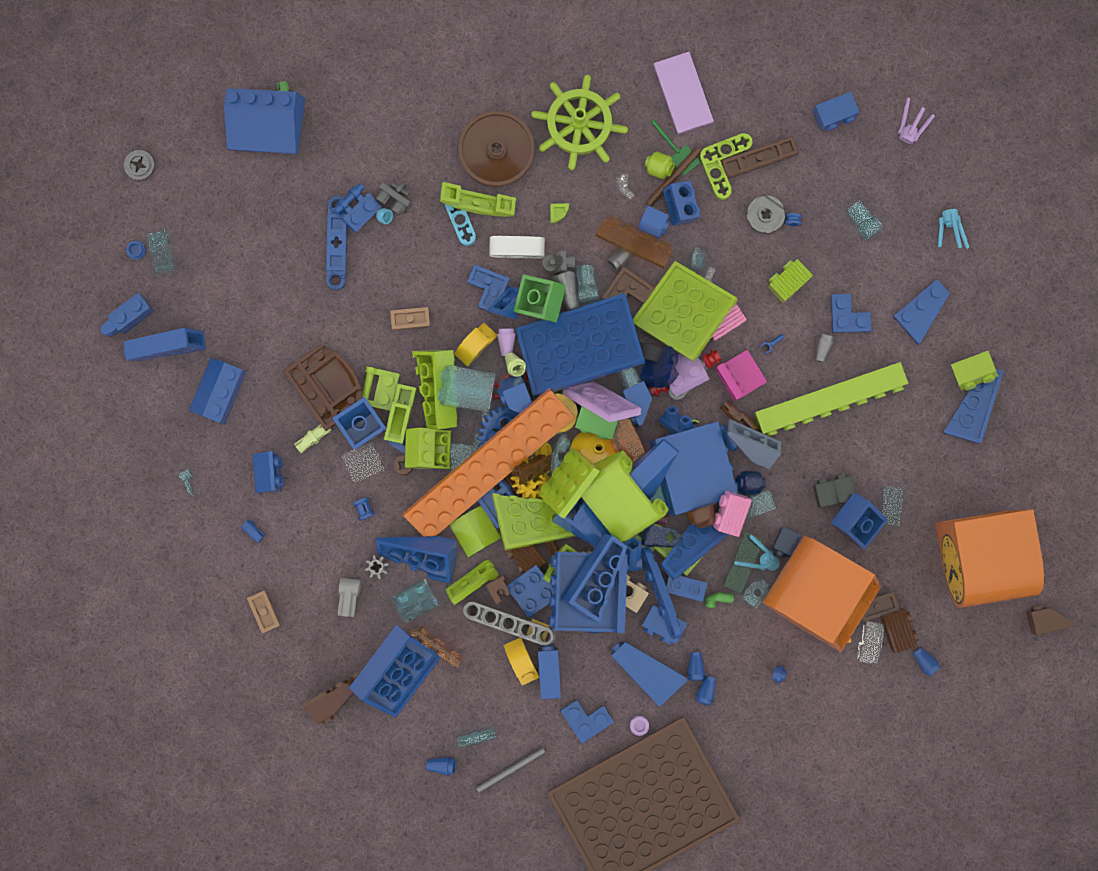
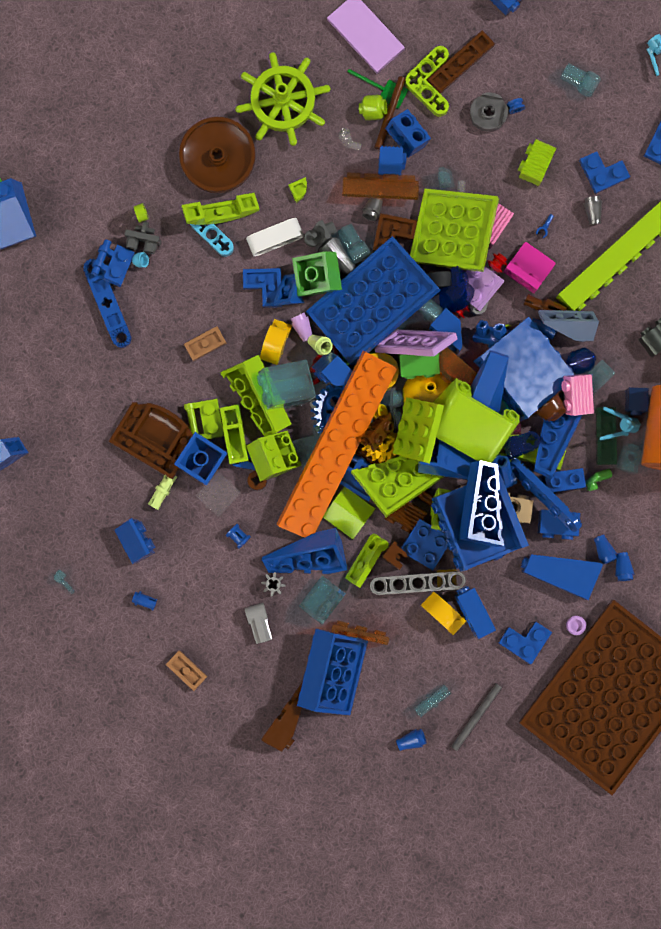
camera: 25 degrees left, 0 degrees up
blue slope [189,358,246,425] -> none
none -> lime beam [133,203,149,223]

